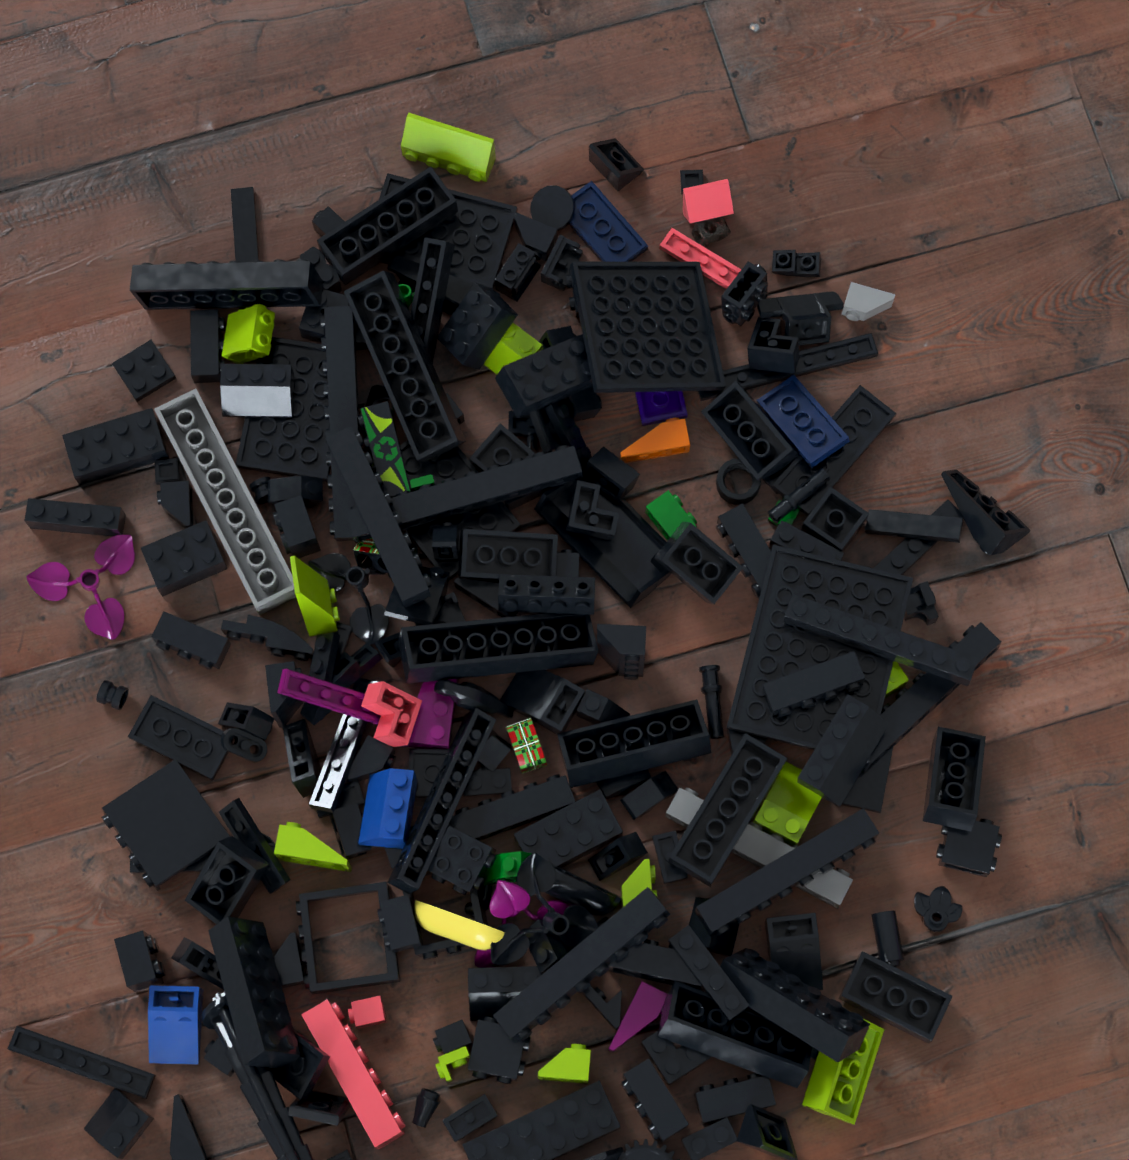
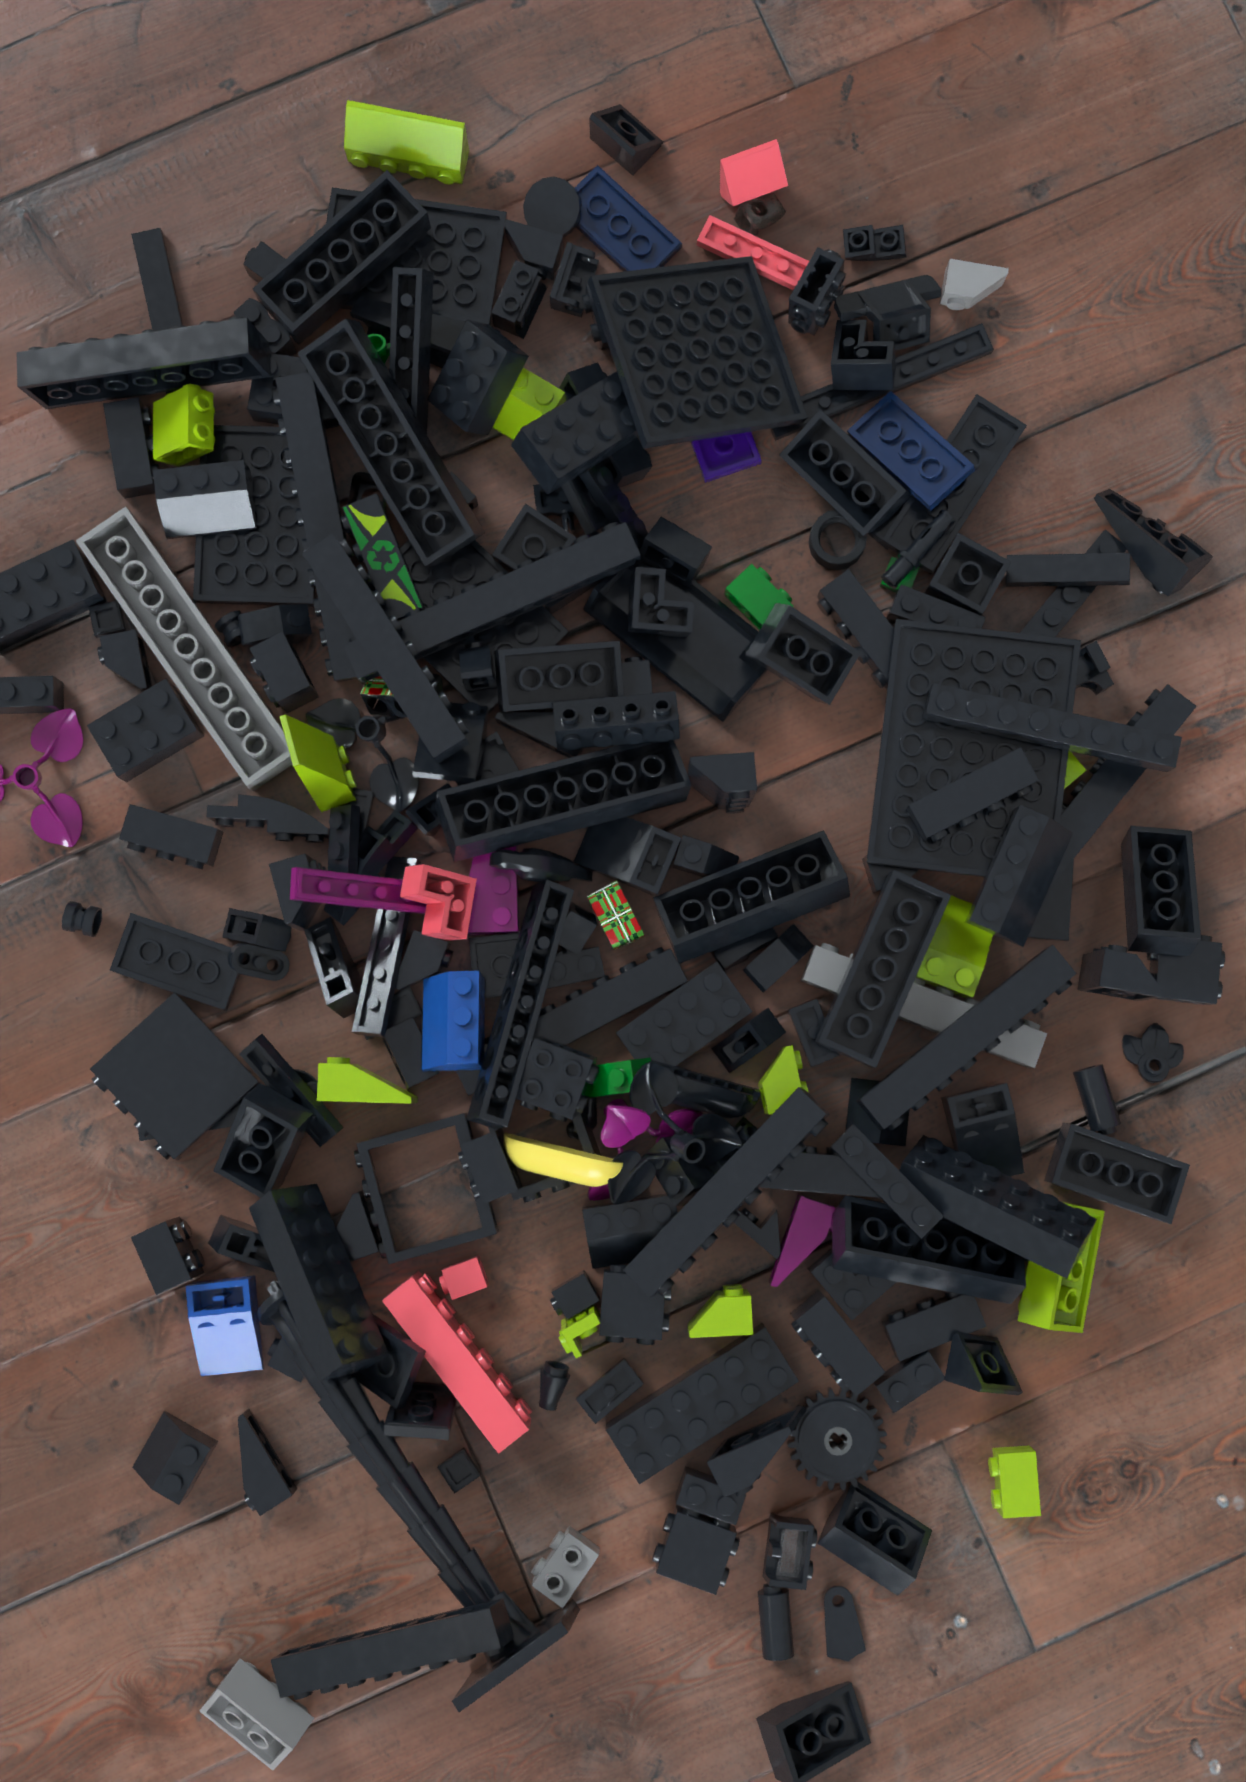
camera: 10 degrees left, 10 degrees up
black tile [7,1026,156,1099] -> none
black plate [112,340,176,402] -> none
green tile [410,474,435,492] -> none
orange slope [620,418,690,463] -> none
black tile [680,170,704,194] -> none
black pin [699,665,724,739] -> none
none -> black slope [1077,945,1163,1001]

